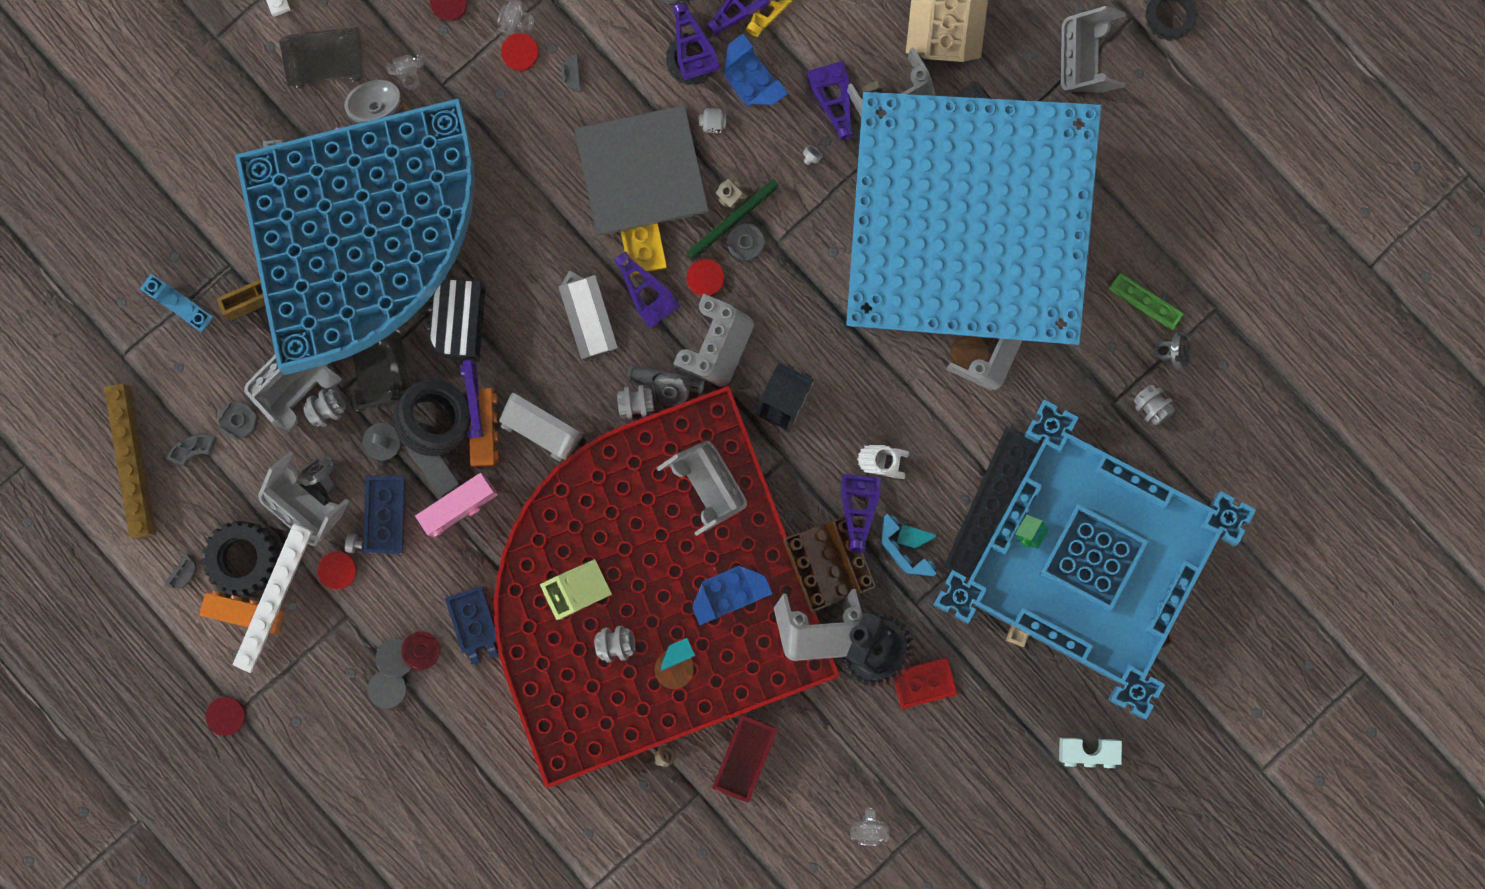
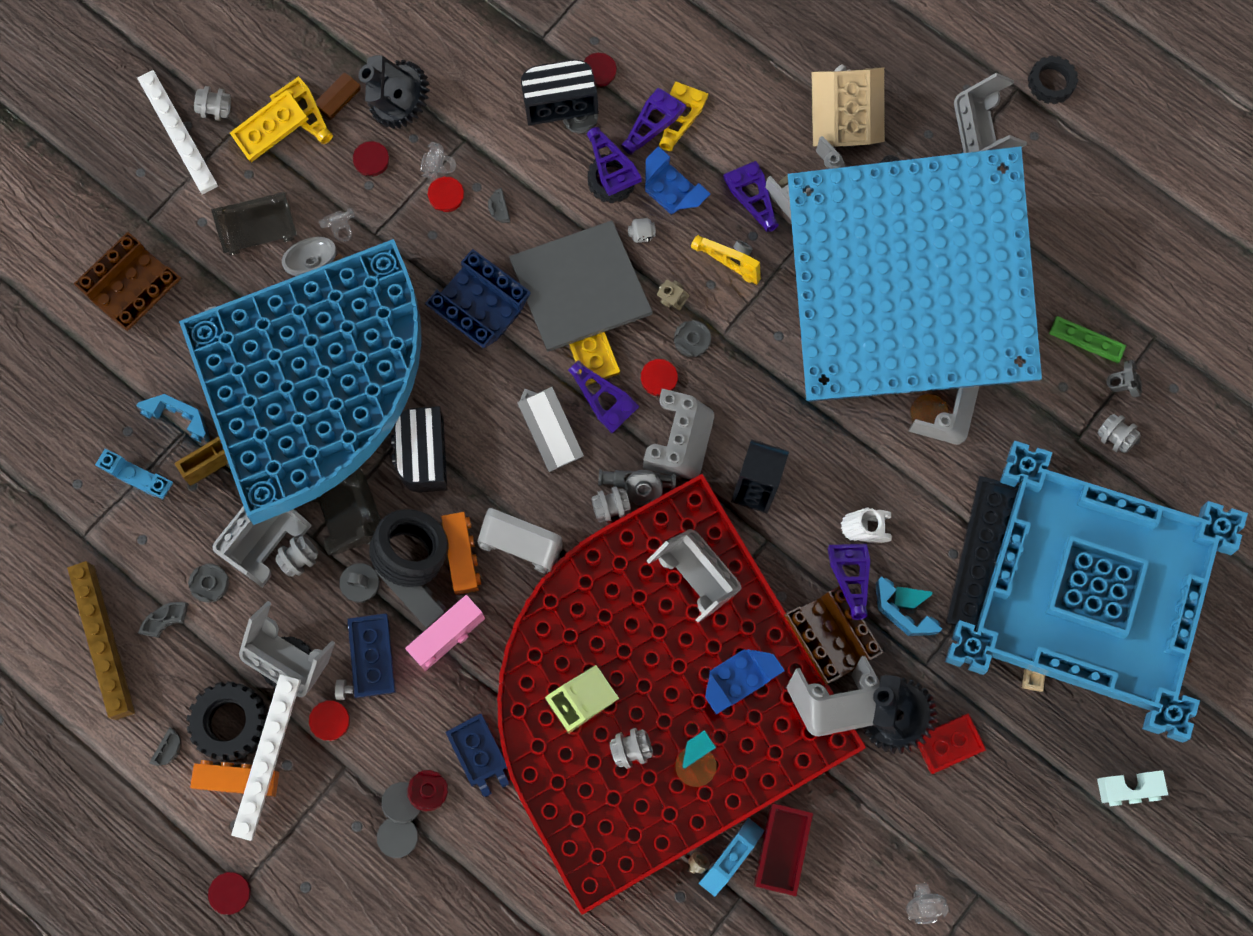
camera: 15 degrees left, 10 degrees down
dark grey tile [298,456,336,494] -> none
dark purple plate [461,360,484,438] -> none
dark green tile [687,179,778,260] -> none
green brick [1015,515,1049,549] -> none
none -> reddish brown slope [73,232,181,331]
none -> dark azure slope [136,394,210,443]
none -> dark blue slope [425,249,531,349]
none -> yellow plate [691,235,761,285]
none -> dark azure slope [698,818,765,897]

